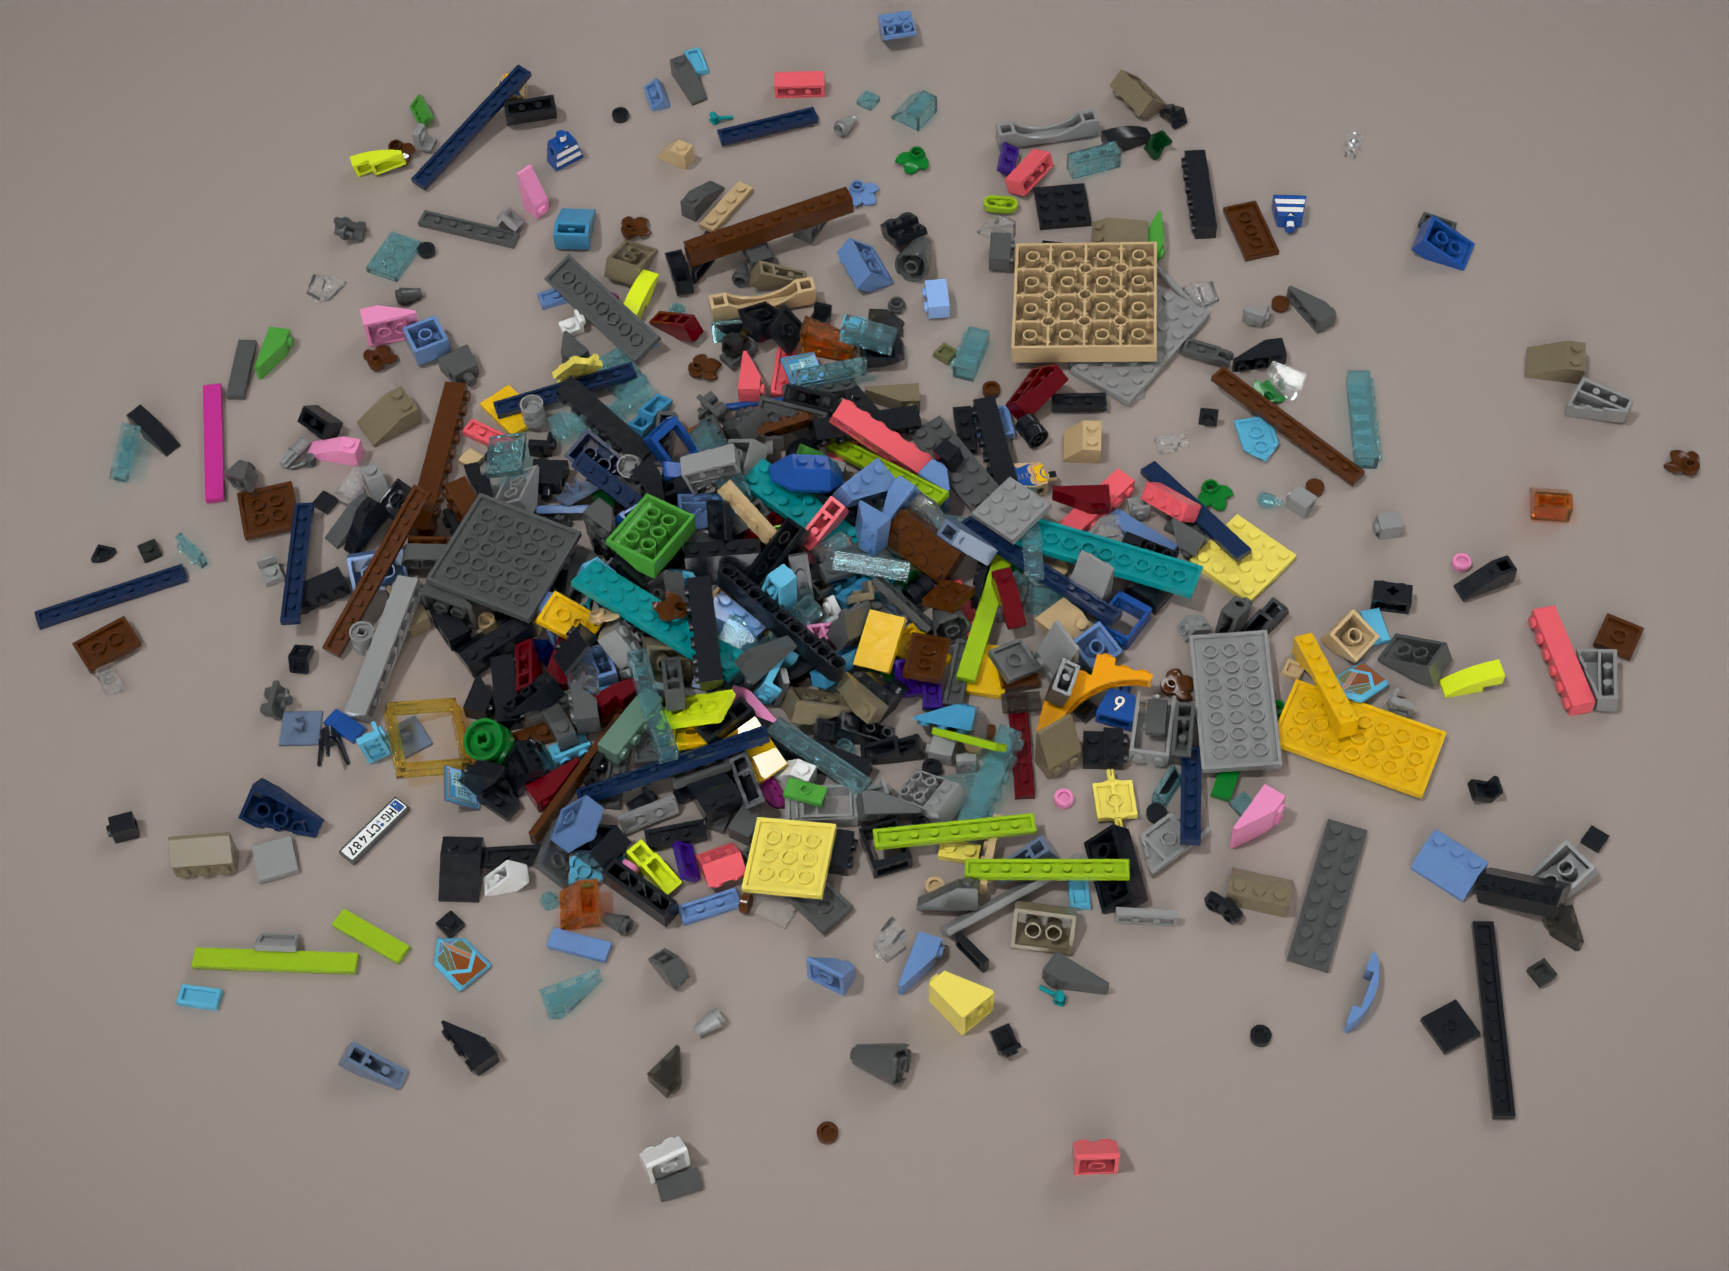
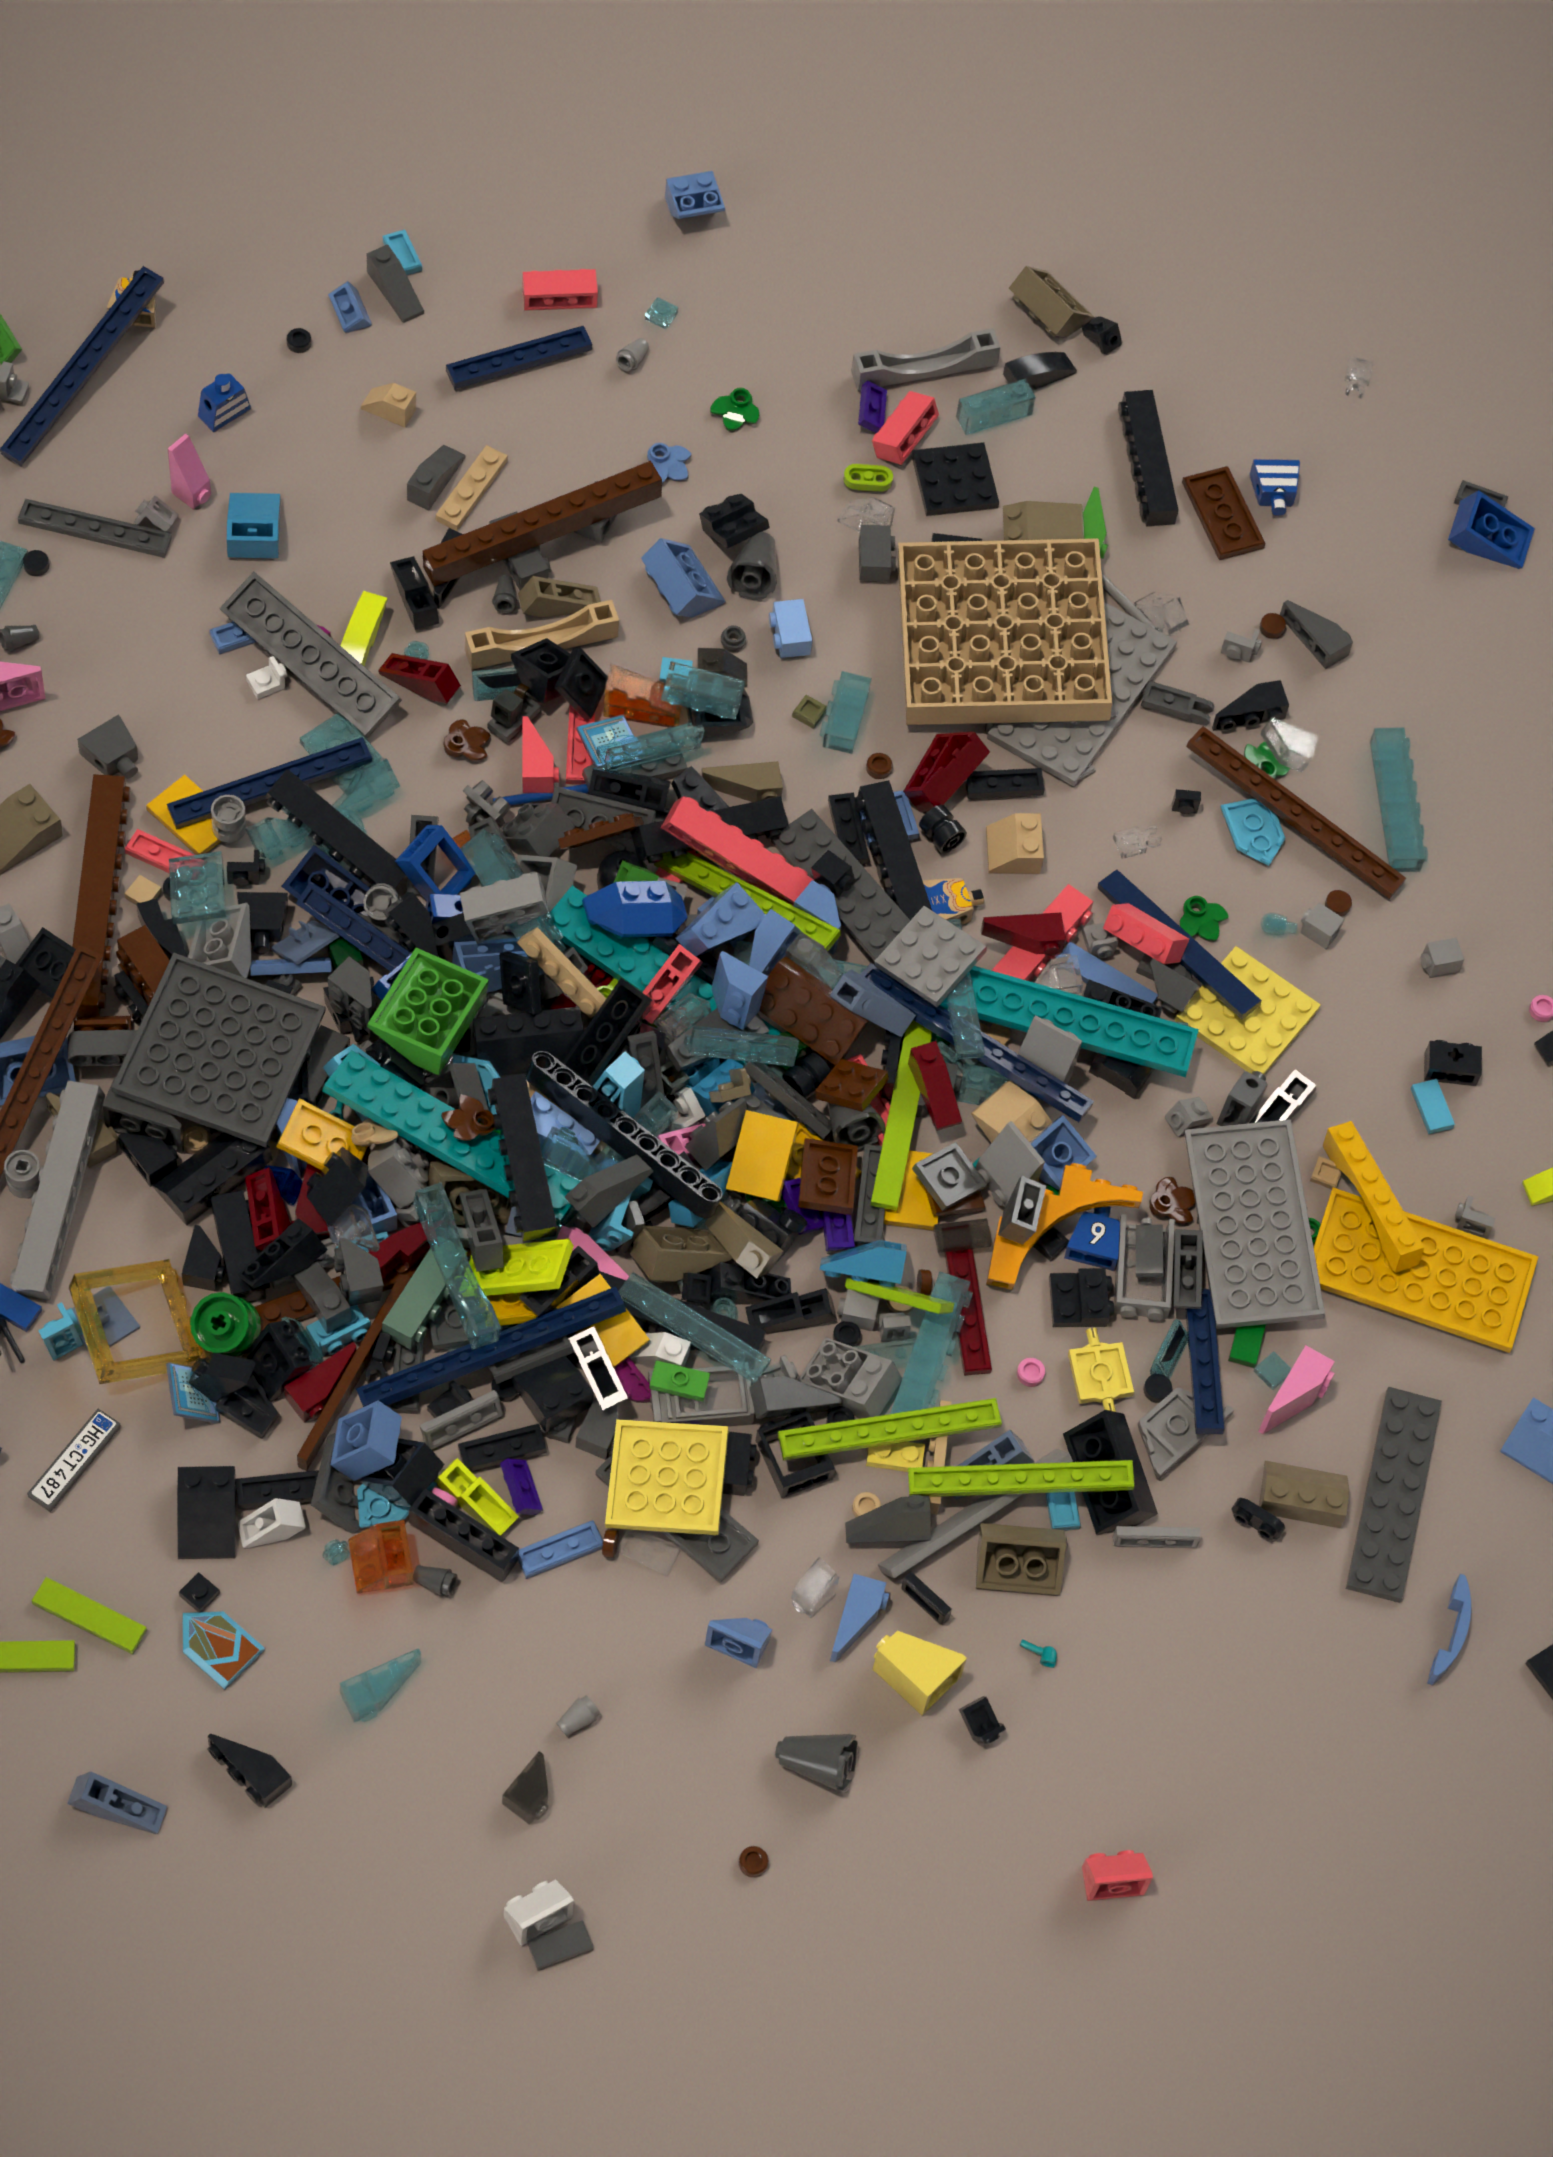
camera: 15 degrees left, 5 degrees up
medium blue brick [402,315,451,366] -> none
black brick [504,95,557,126] -> none
medium blue tile [547,927,612,964] -> none
light yellow plate [552,353,603,383] -> none
dark grey slope [561,331,590,364] -> none
dark tan slope [604,240,658,286] -> none
reddish brown plate [621,216,652,239] -> none
dark azure slope [628,393,673,439] -> none
dark grey slope [648,948,690,988] -> none
coral slope [695,842,746,888] -> none
teal hand [709,111,733,125] -> none
light grey bracket [765,435,784,464] -> none
black bracket [808,302,832,329] -> none
clear light blue slope [891,90,937,132] -> none
dark tan slope [1035,713,1082,779] -> none
dark grey slope [1042,951,1109,995] -> none
blue window [1095,590,1152,650] -> none
dark green bracket [1144,130,1173,160] -> none
black tile [1250,1025,1272,1047] -> none
tan slope [1320,609,1380,663] -> none
tile [1336,661,1389,703] -> none
dark grey slope [1378,633,1452,686] -> none

